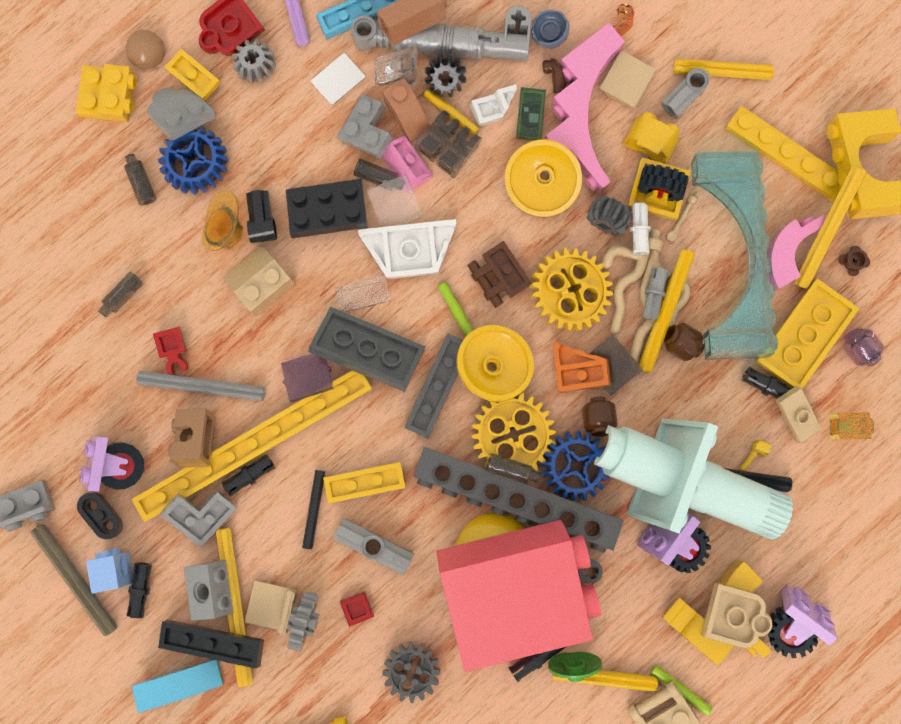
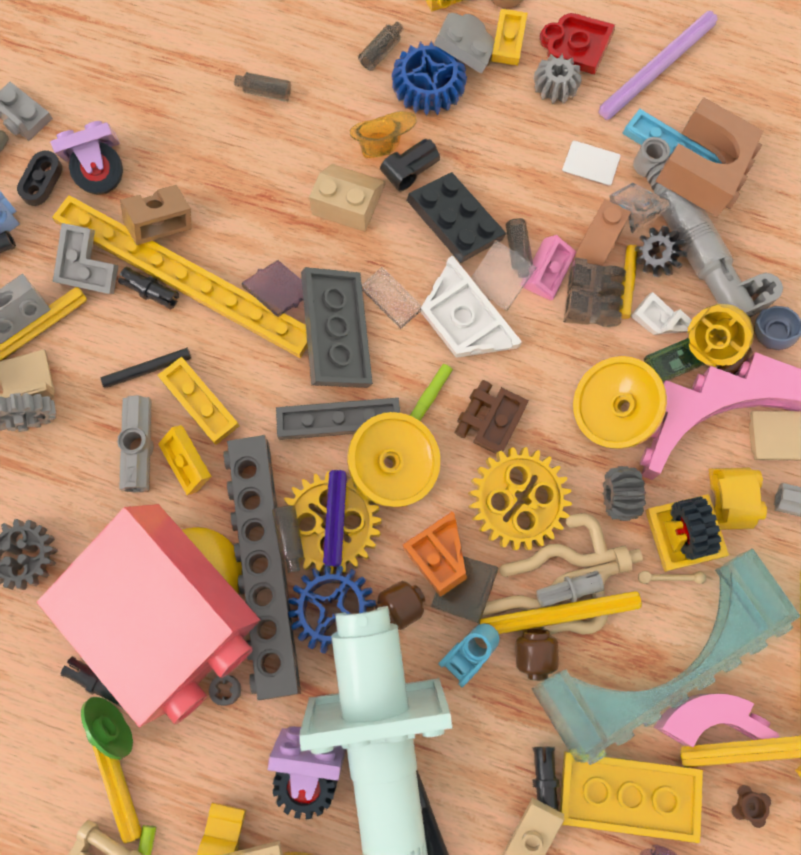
camera: 60 degrees right, 10 degrees down
light grey axle [137,371,265,401] -> none
red plate [153,326,188,375] -> none
light grey plate [337,94,393,159] -> none
red tile [340,591,374,627] -> none
white axle [630,202,651,255] -> none
yellow hand [739,439,771,471] -> none
none -> yellow plate [158,425,212,495]
none -> dark purple axle [323,470,347,567]
none -> medium azure piece [438,623,500,688]
none -> yellow cylinder [687,304,754,367]

